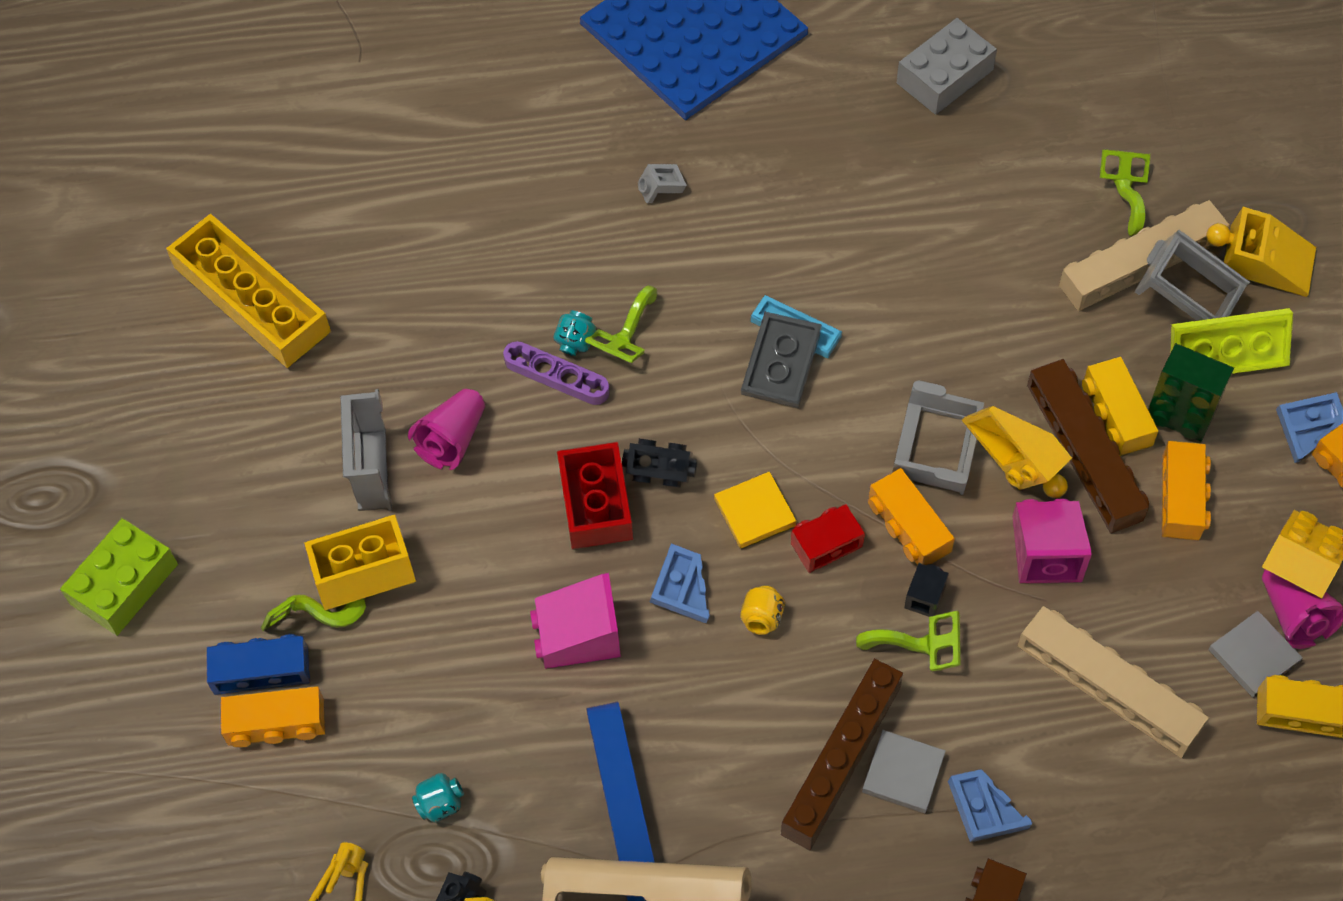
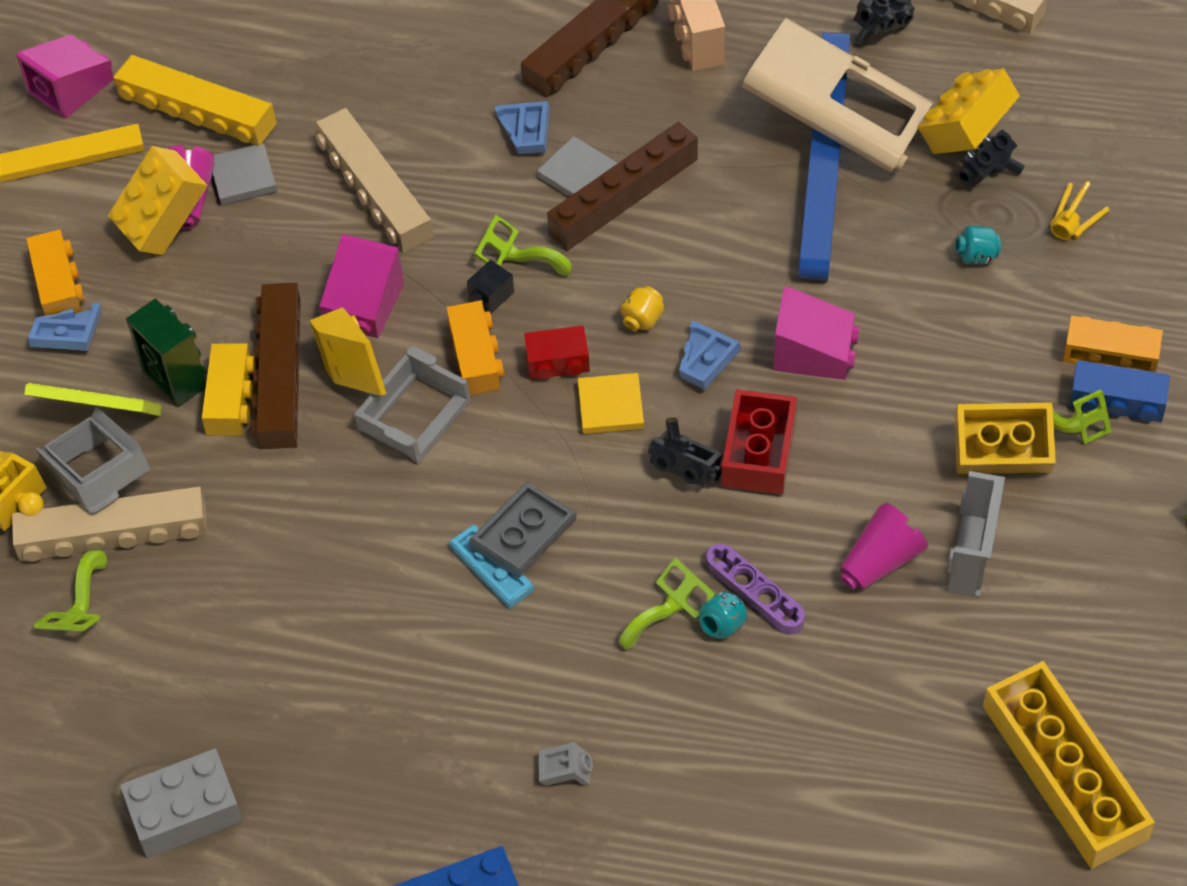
camera: 160 degrees left, 5 degrees down
light orange brick [1162,441,1211,540] -> none

